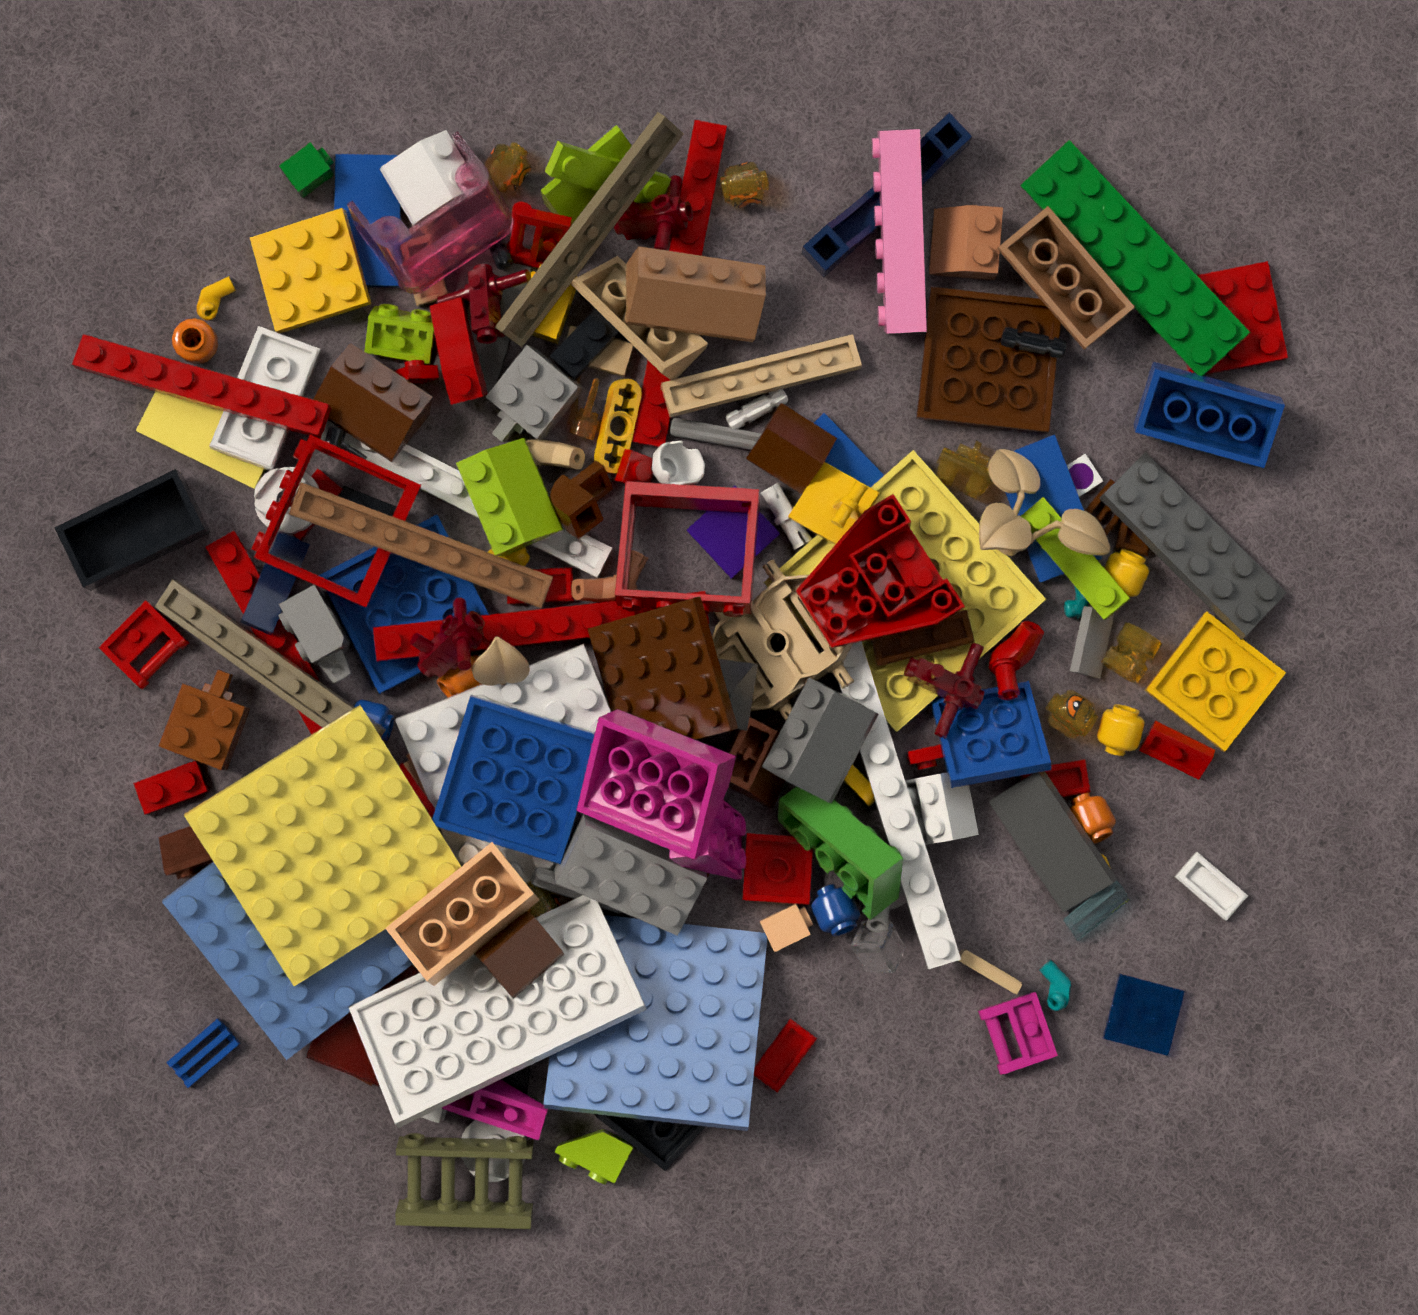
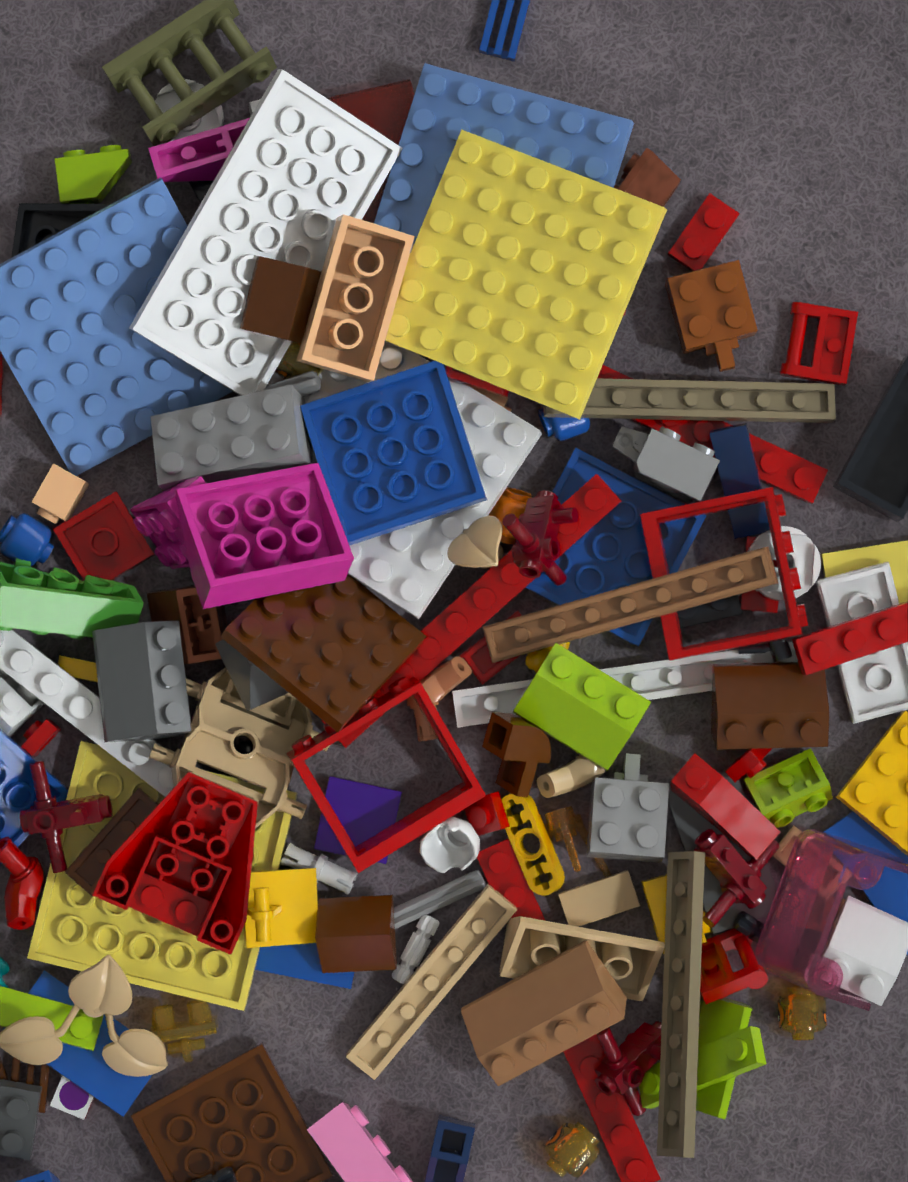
camera: 145 degrees right, 0 degrees up
black plate [550,308,620,381] -> none

